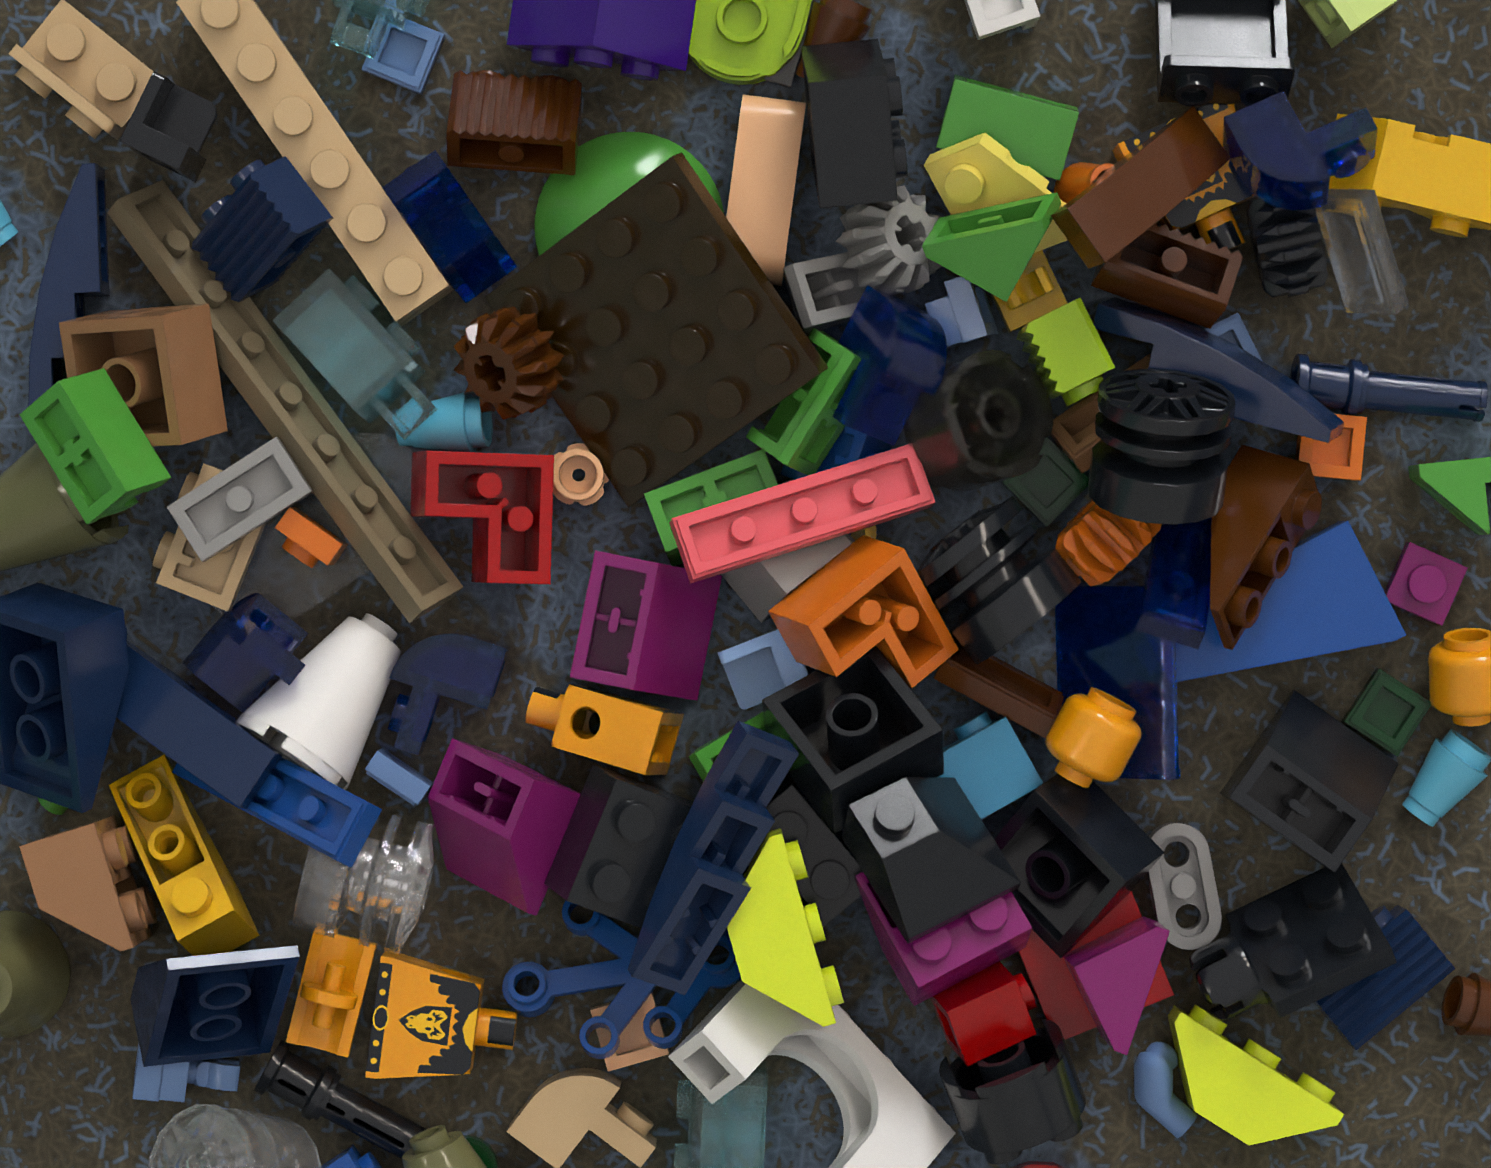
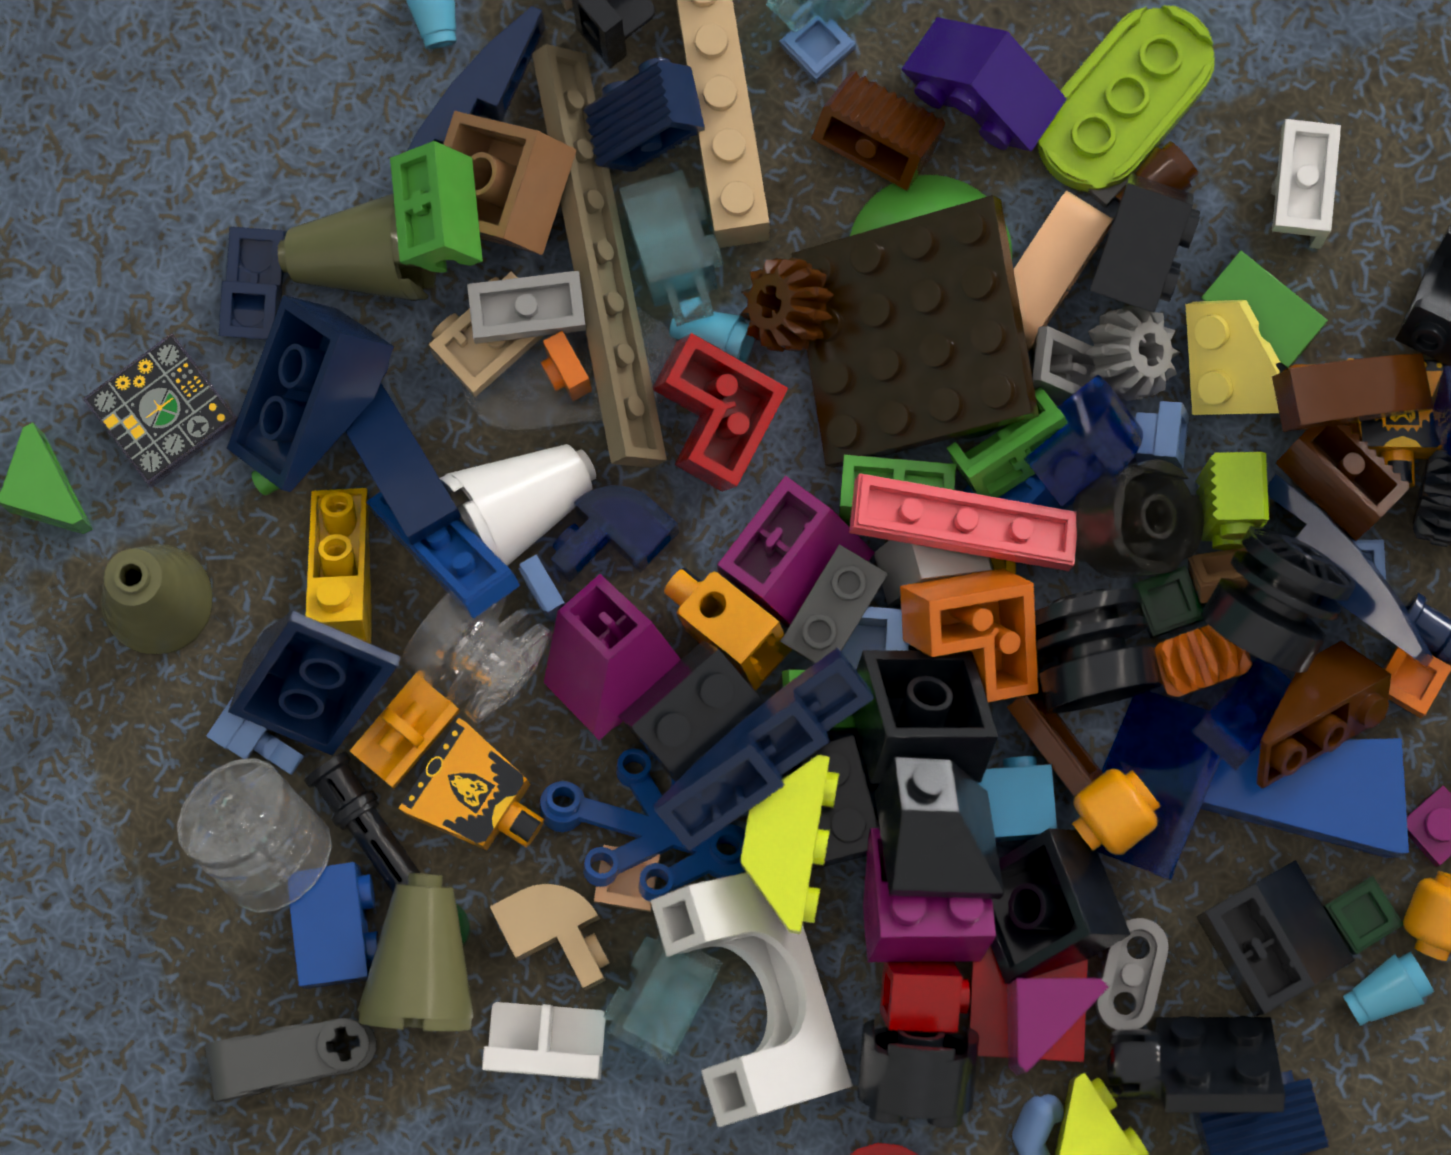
camera: 30 degrees right, 10 degrees down
medium nougat slope [19,815,157,951] -> none
clear blue brick [182,593,309,713] -> none
clear blue brick [382,150,517,304] -> none
light nougat plate [553,443,609,506] -> none
bright green slope [922,192,1061,302] -> none
yellow tile [990,250,1067,333] -> none
none -> dark grey hinge [780,544,888,664]

